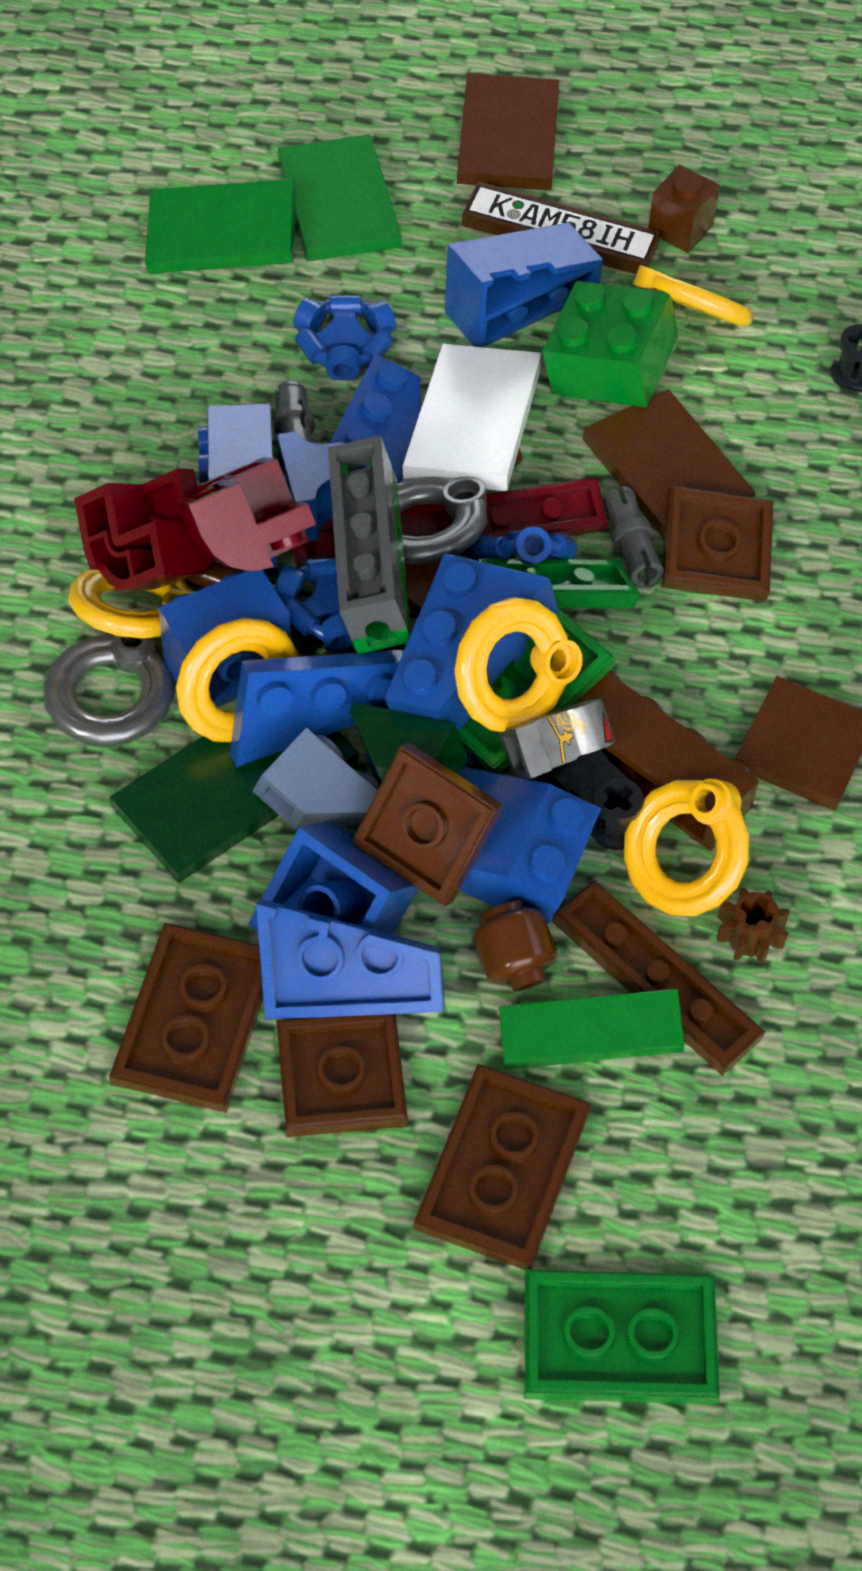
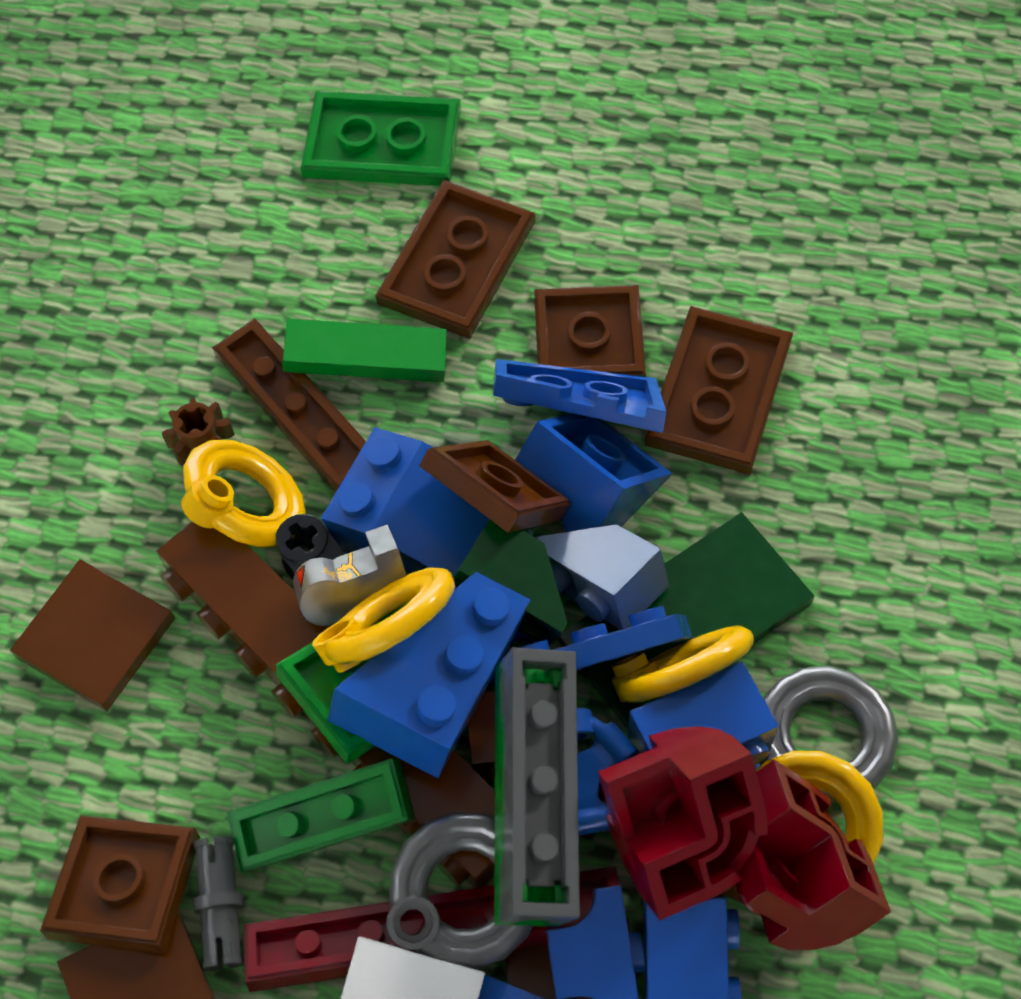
camera: 170 degrees left, 5 degrees up
blue piece [467,526,577,565] -> none
reddish brown head [472,900,558,992] -> none

